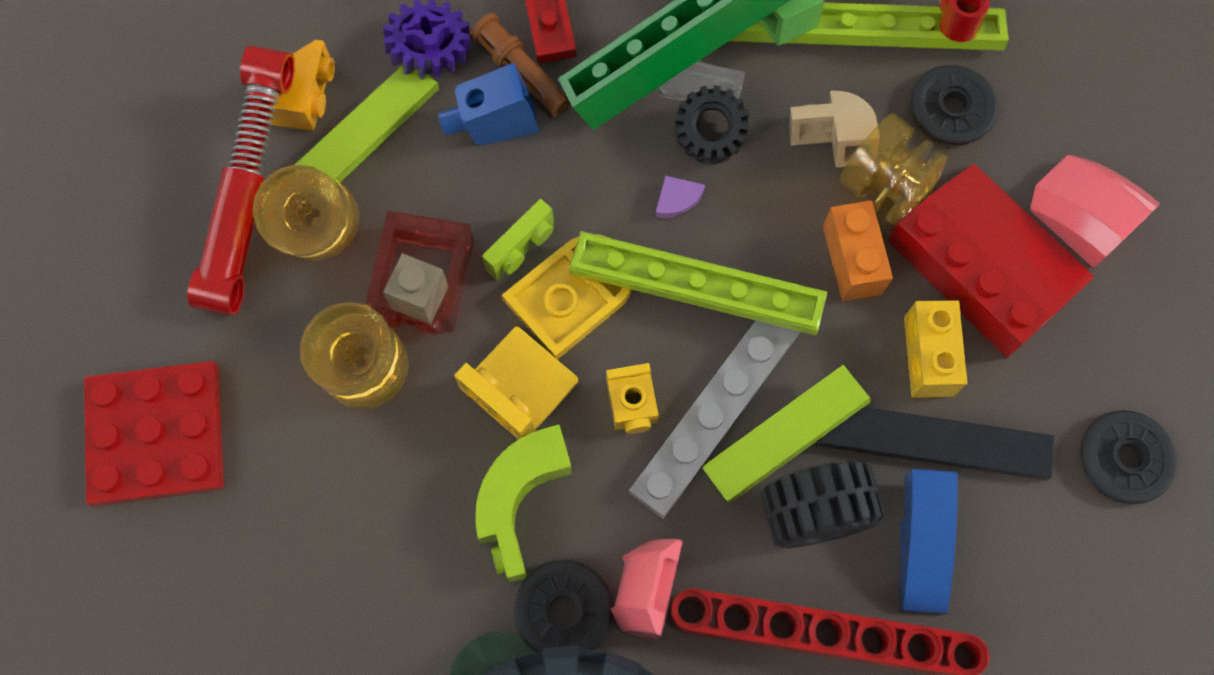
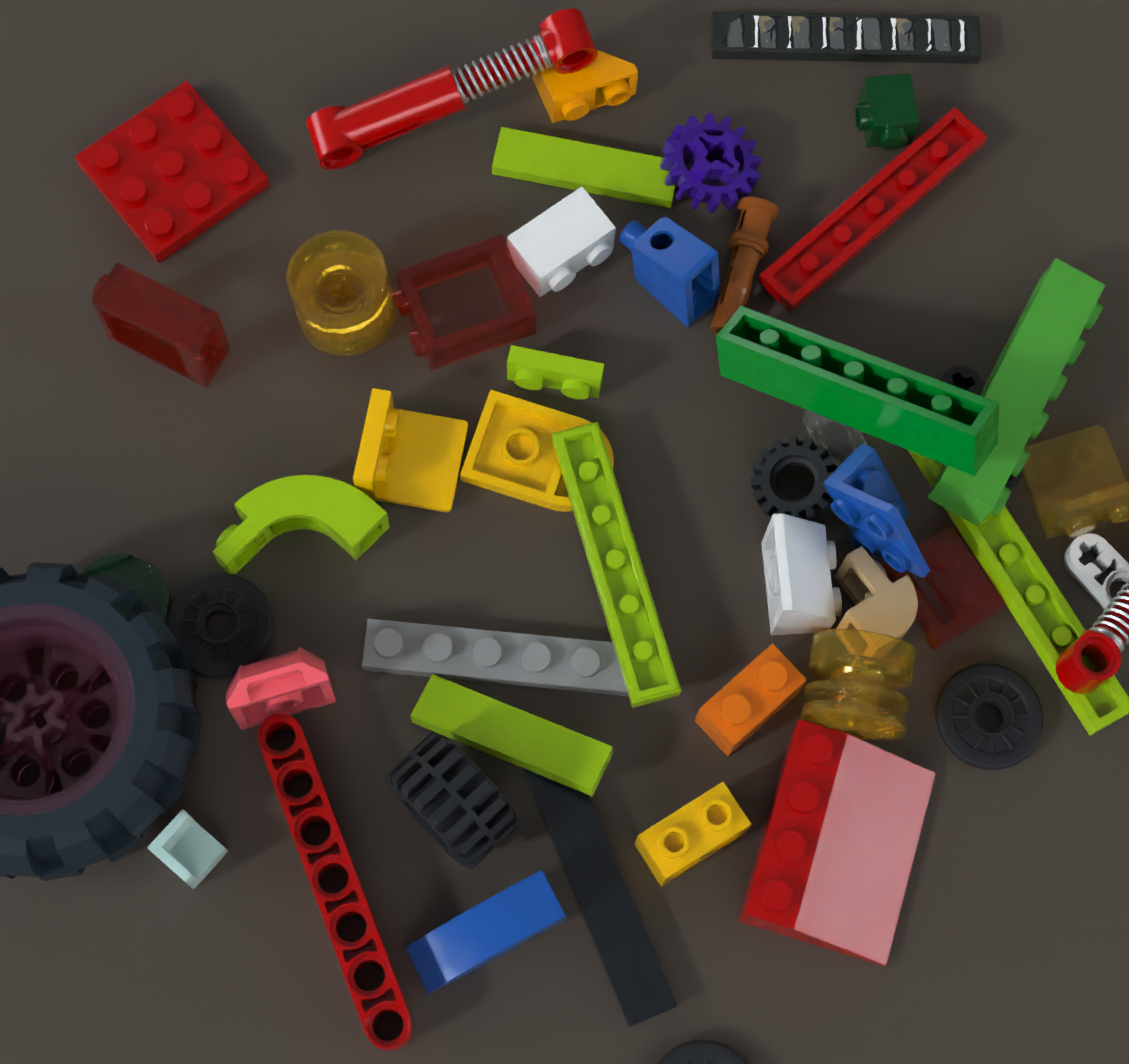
camera: 55 degrees right, 0 degrees up
clear yellow wheel [253,165,359,260] -> none
dark tan brick [383,253,449,325] -> none
yellow brick [606,363,659,434] -> none
medium lavender tile [655,176,705,219] -> none
coral slope [1030,155,1160,268] -> none
none -> clear red window [92,262,231,388]
none -> white brick [507,187,616,297]
none -> white slope [761,513,842,636]
none -> blue bracket [823,444,930,578]
none -> clear red plate [883,526,1006,651]

